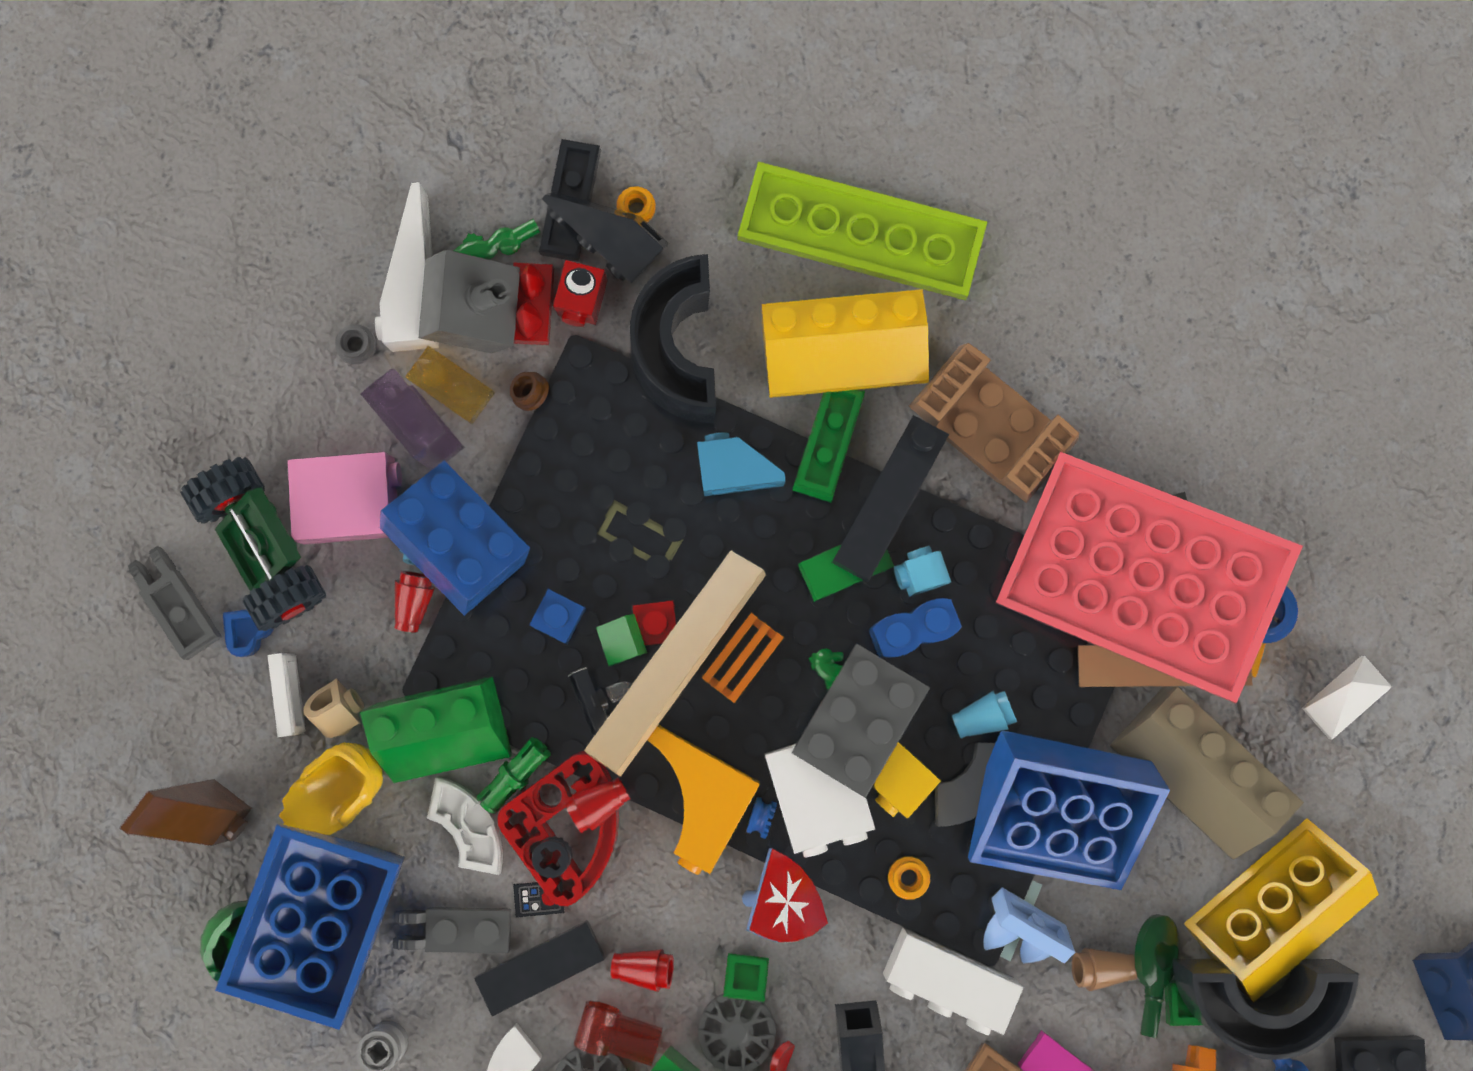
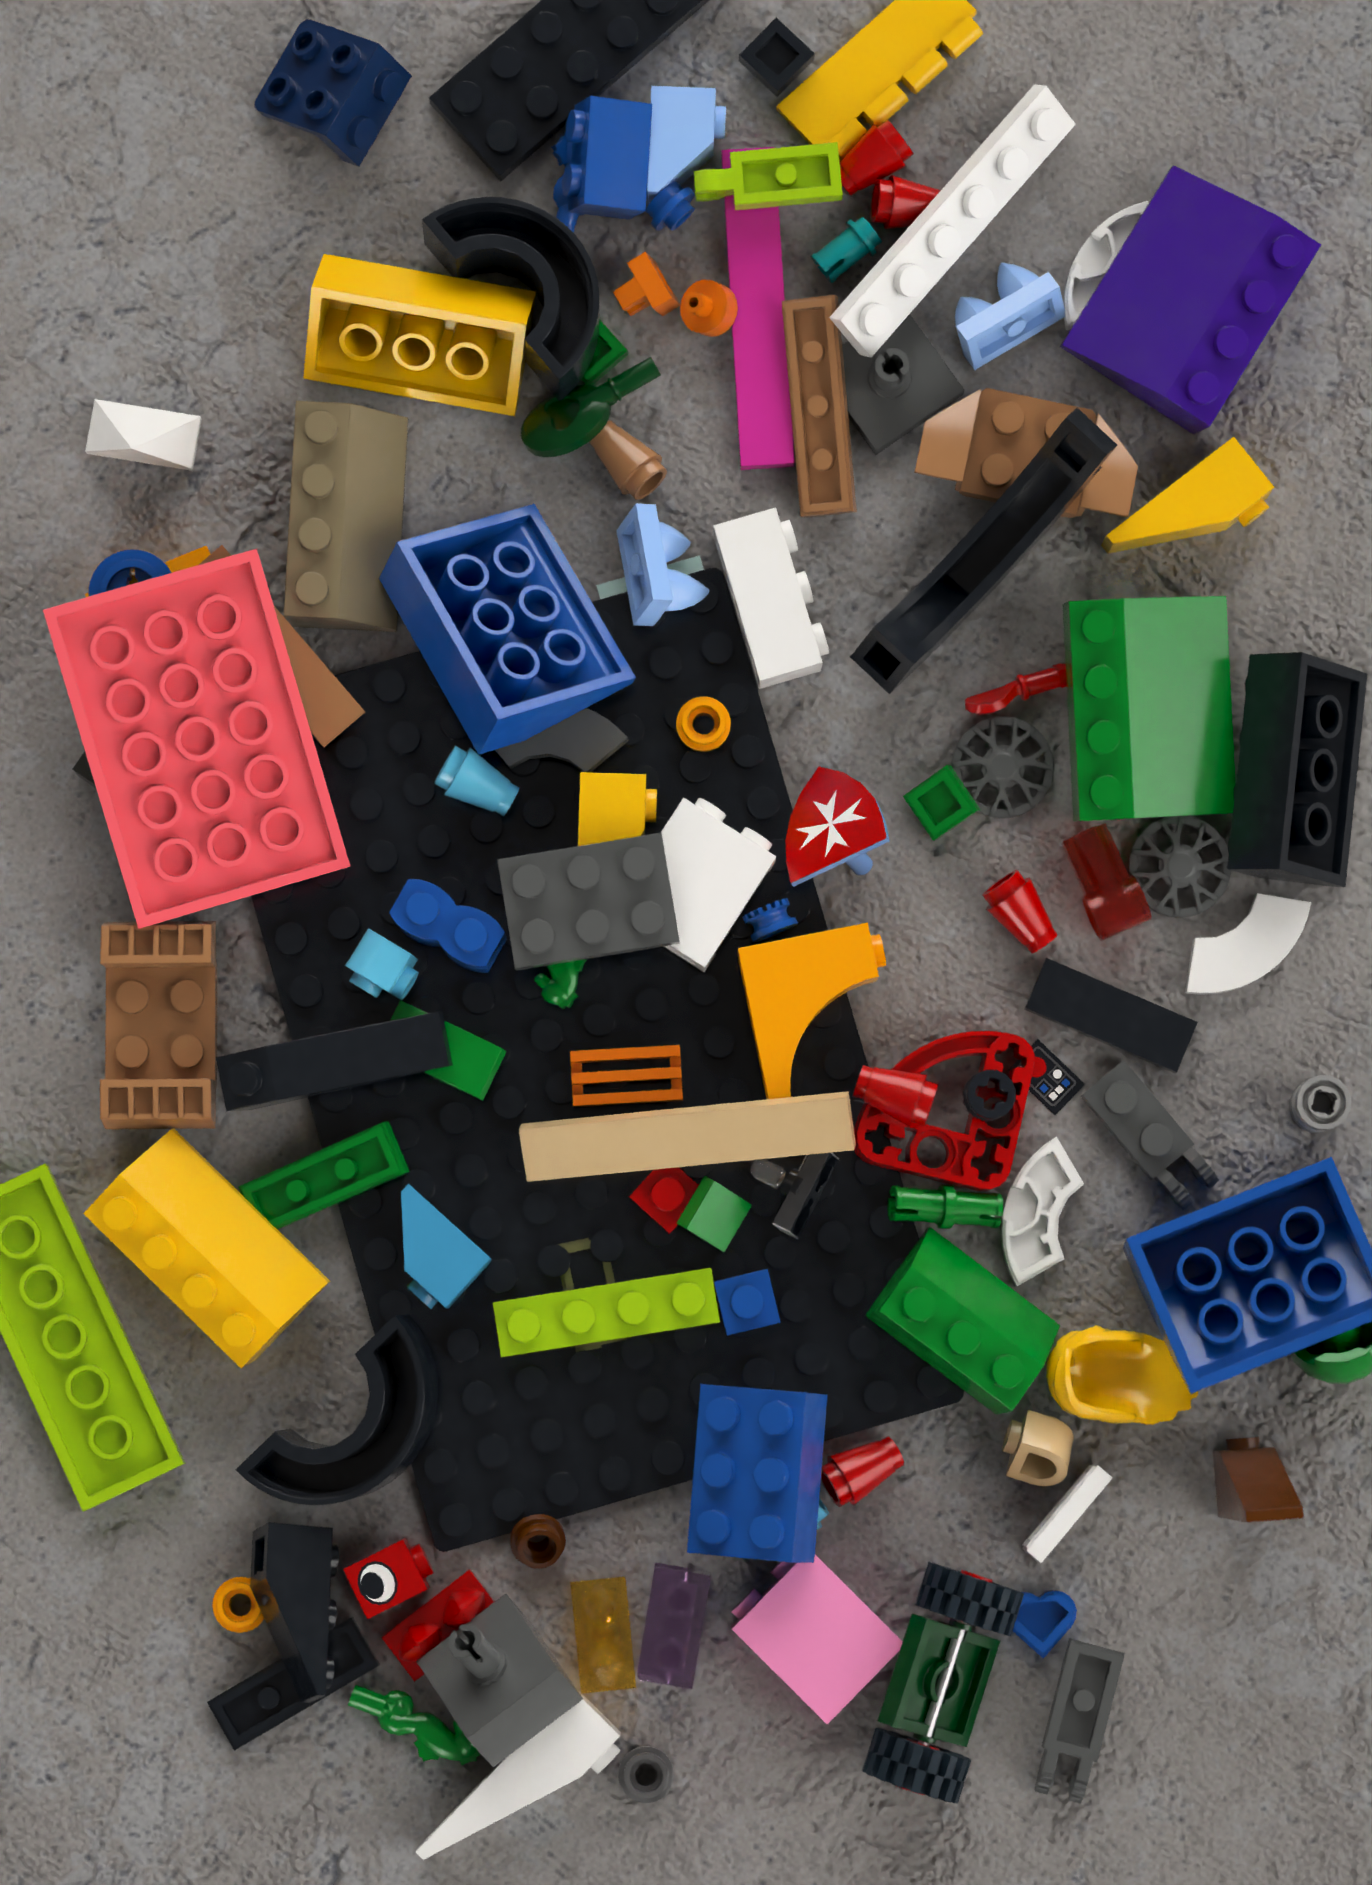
camera: 135 degrees left, 0 degrees up
none -> lime plate [493,1268,720,1357]

